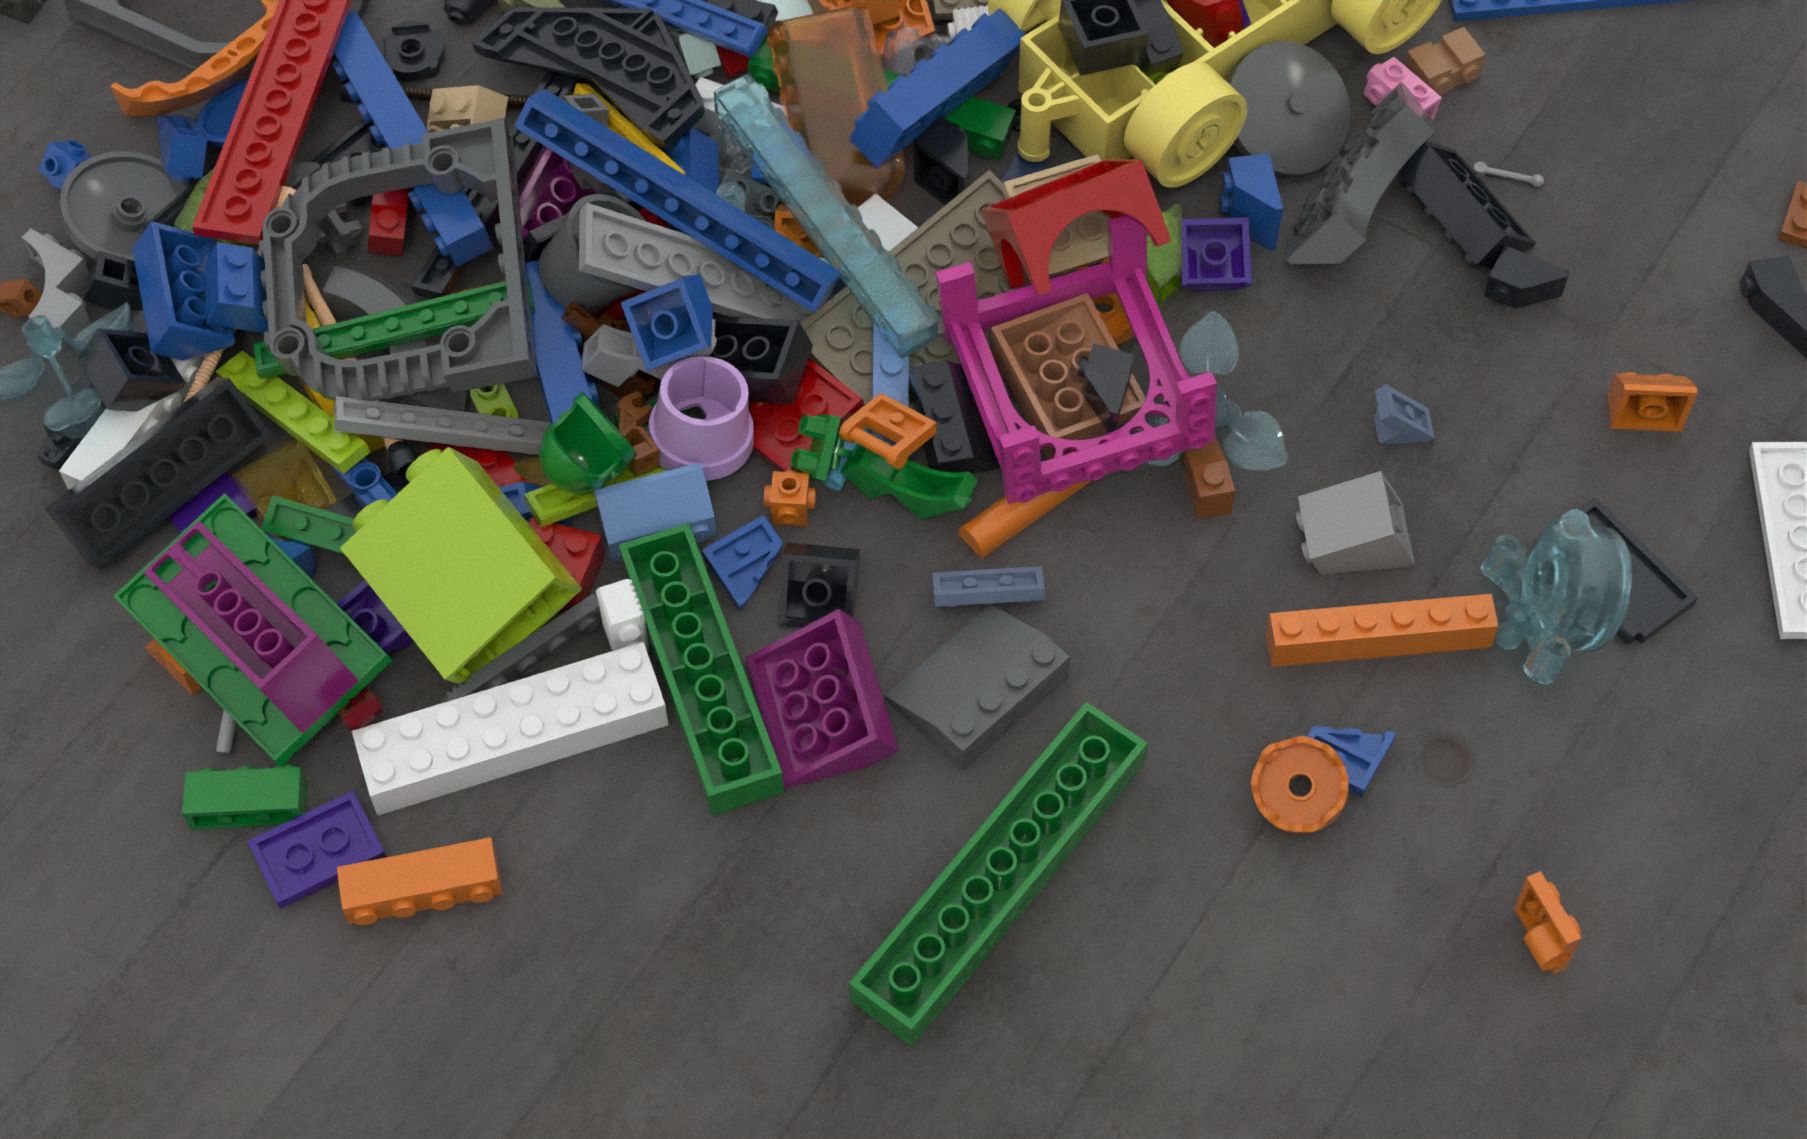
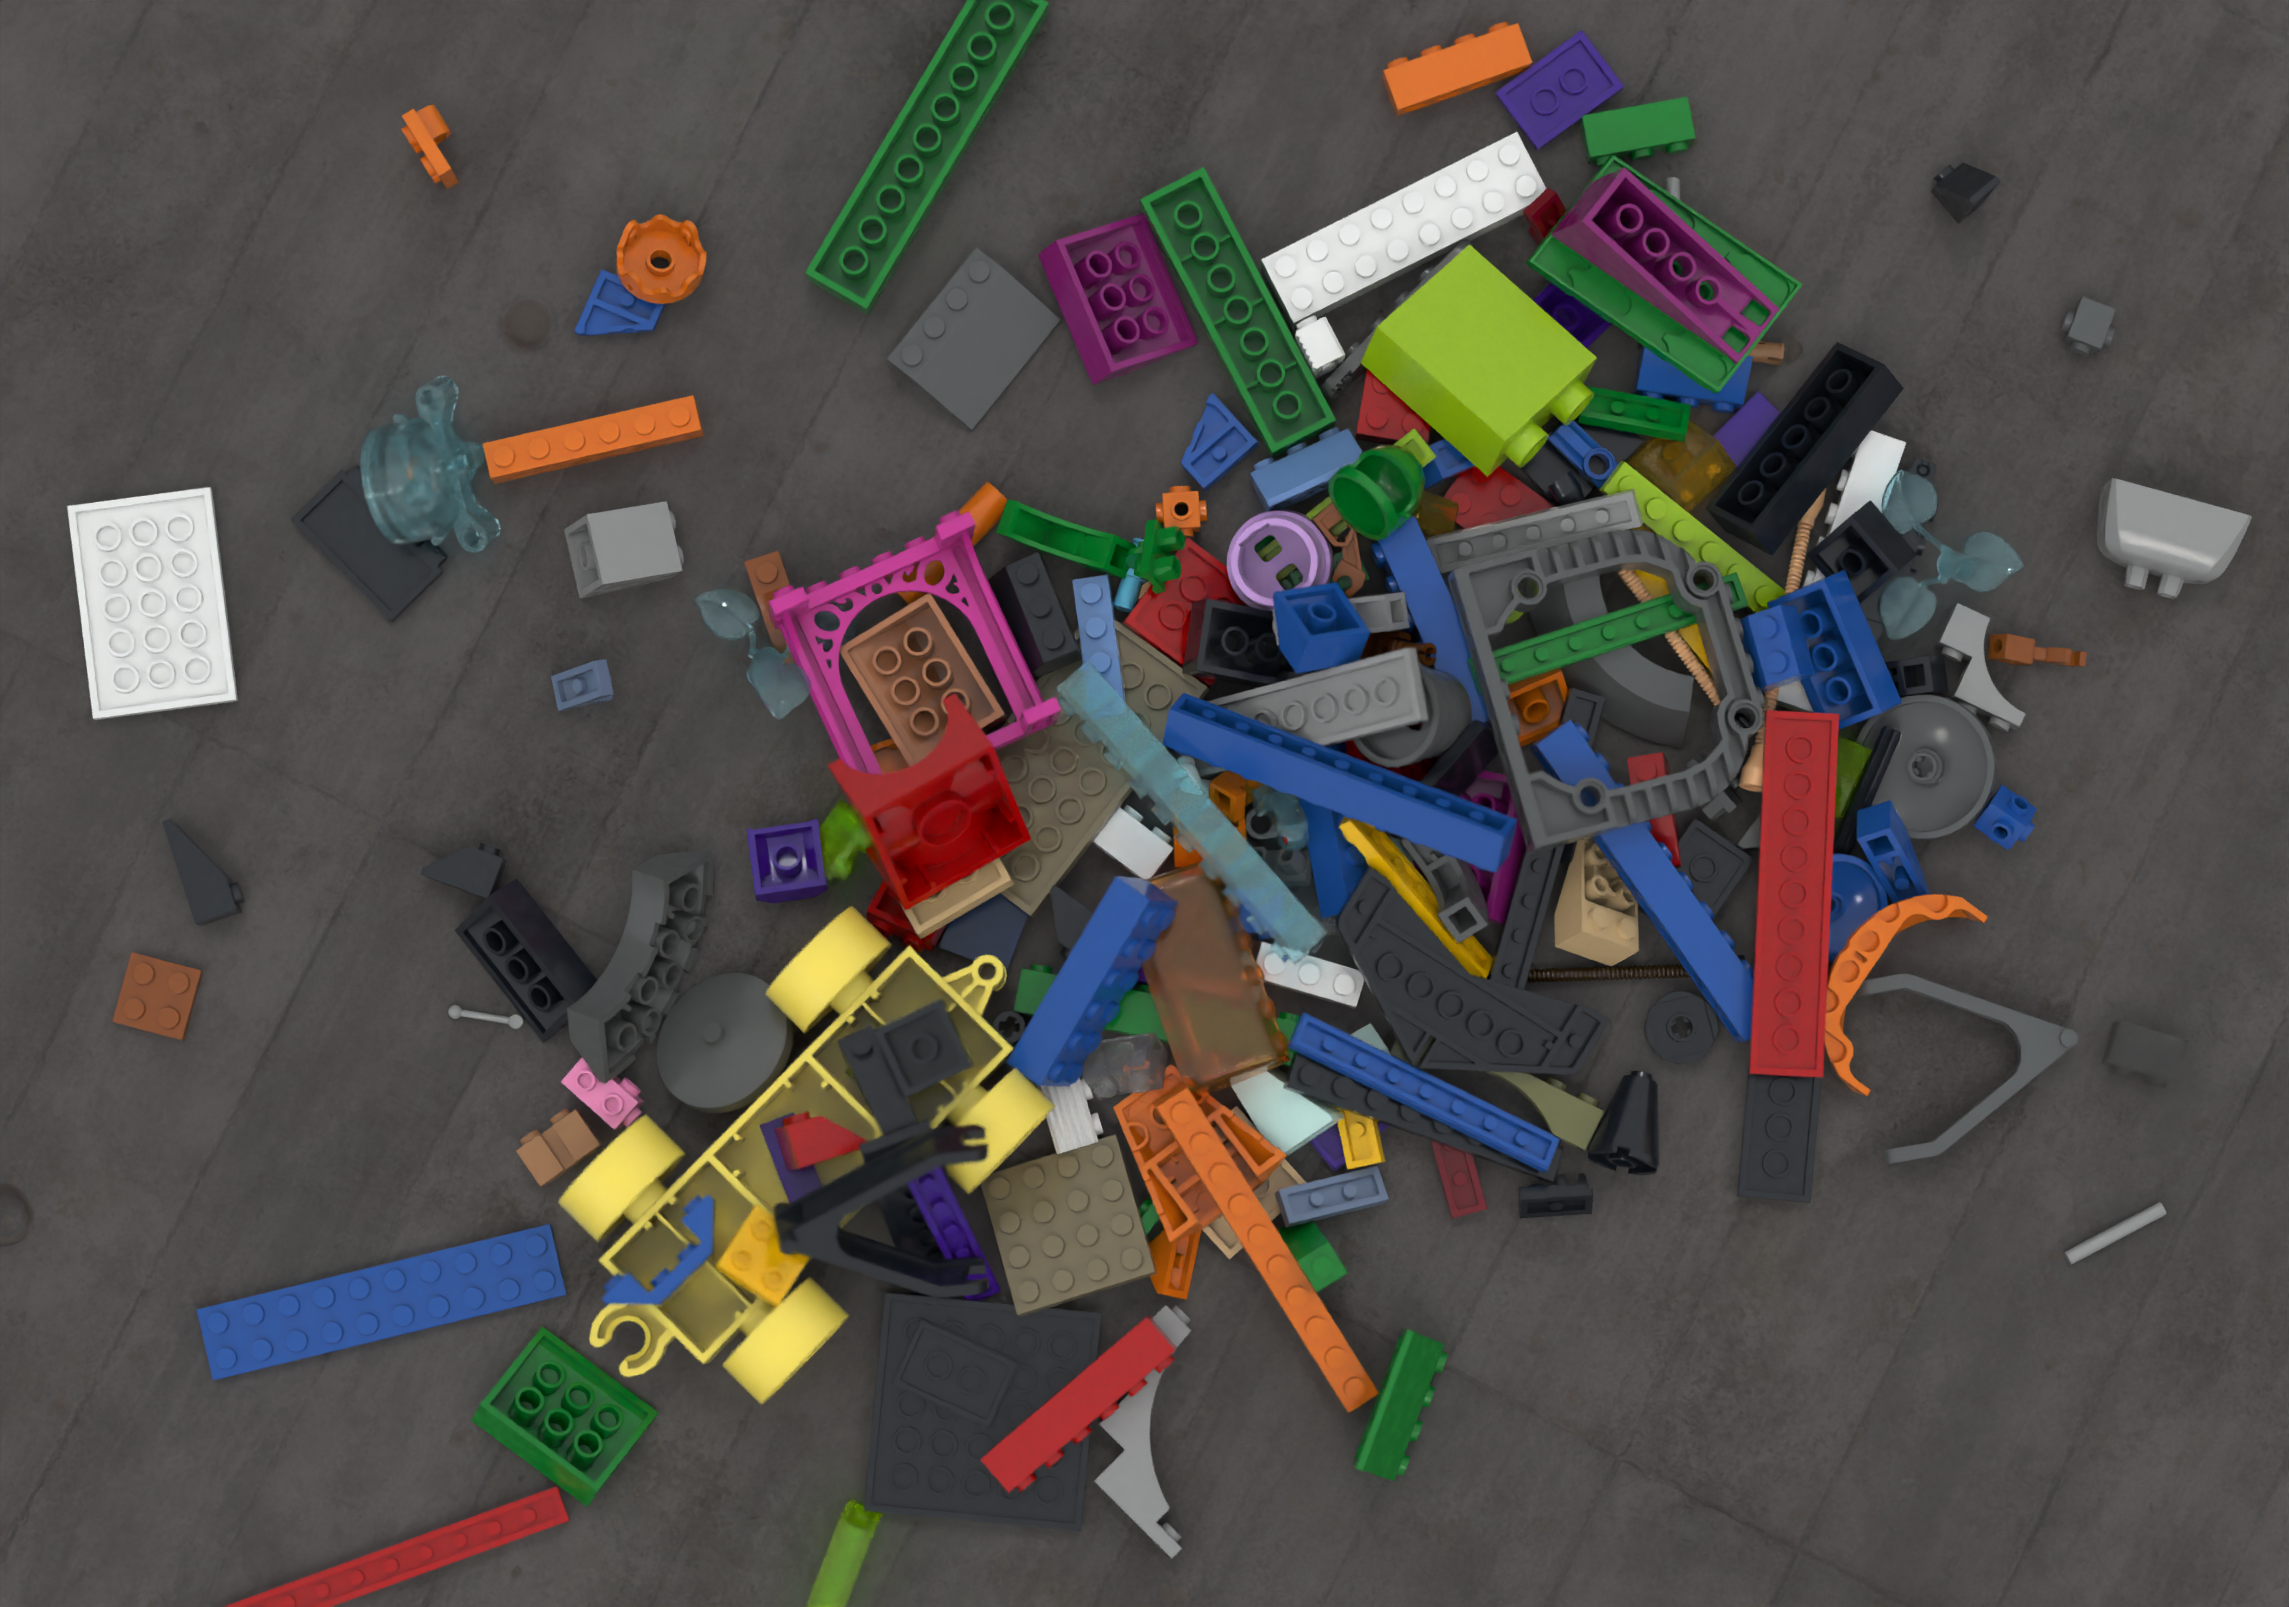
camera: 170 degrees right, 25 degrees up
black slope [778,542,861,627] -> none
orange plate [839,393,937,469] -> none
sand blue plate [932,566,1045,607] -> none
black slope [1077,344,1135,432] -> none
blue slope [1219,153,1283,250] -> none
orange slope [1608,372,1698,432] -> none

